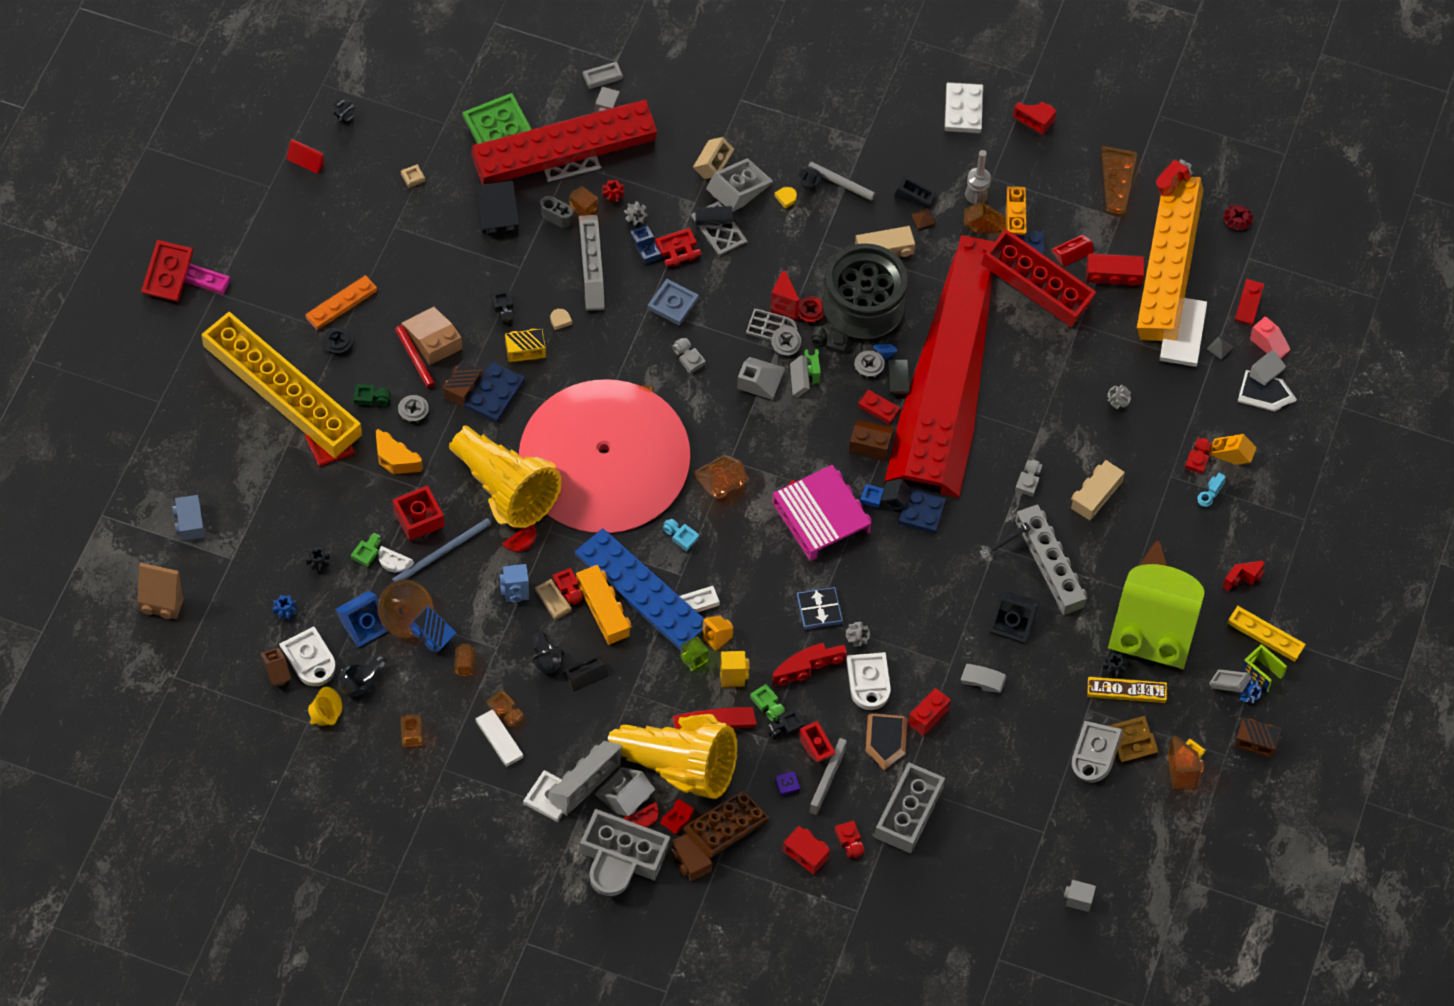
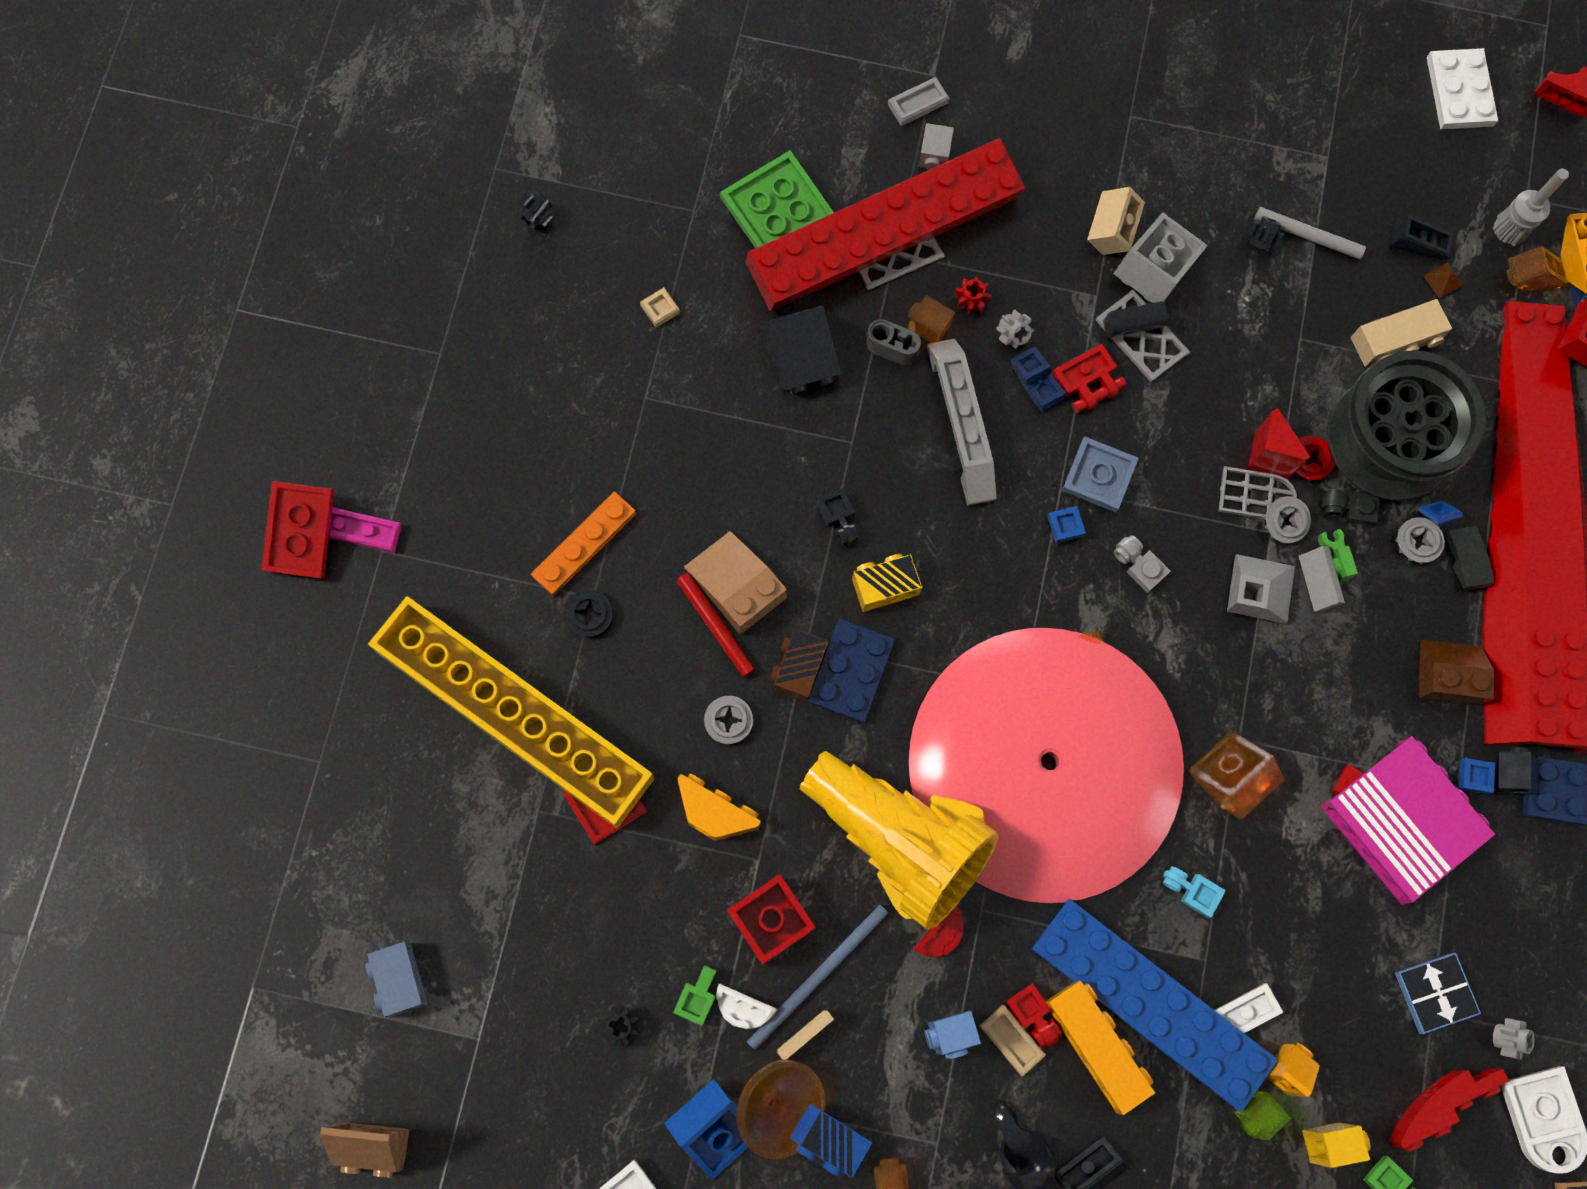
camera: 10 degrees left, 15 degrees up
blue gear [273,595,297,619] -> none
red slope [287,140,324,173] -> none
dark green plate [353,384,391,406] -> none
tan tile [550,309,572,330] -> none
yellow tile [775,187,797,209] -> none
red plate [858,390,900,425] -> none
none -> tan tile [777,1010,834,1061]
none -> blue plate [1047,506,1086,543]

